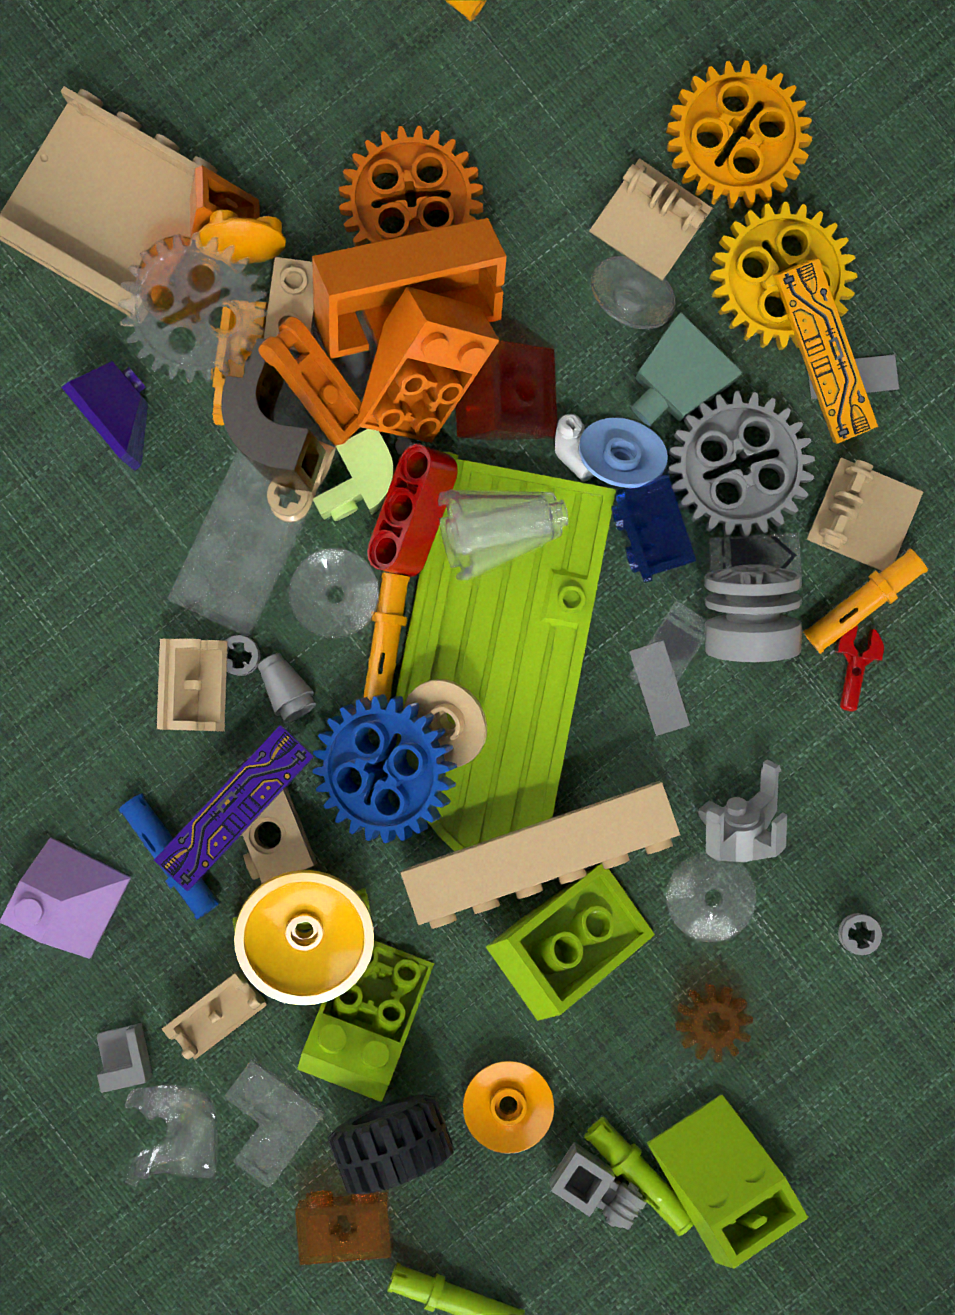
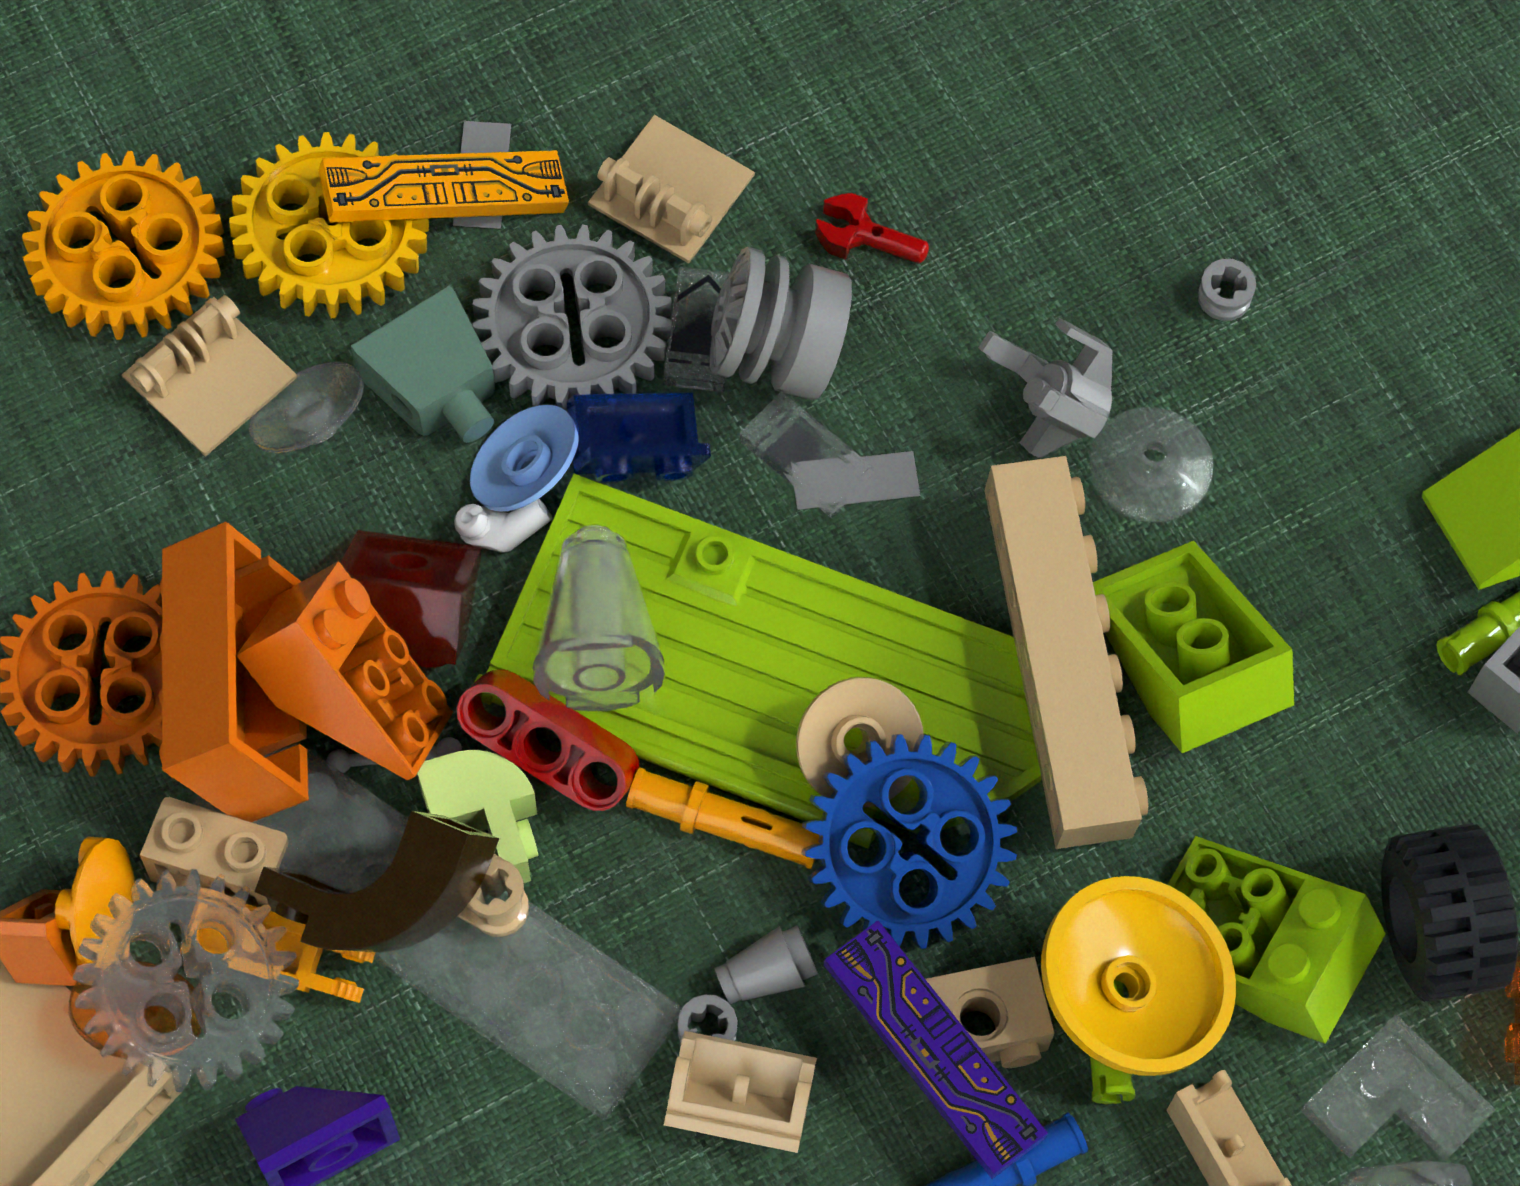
camera: 85 degrees left, 20 degrees down
orange plate [258,317,362,446] -> none
clear dish [289,548,379,639] -> none
light orange dish [463,1061,554,1153] -> none
clear orange gear [675,983,753,1063] -> none
light orange pin [803,548,928,654] -> none

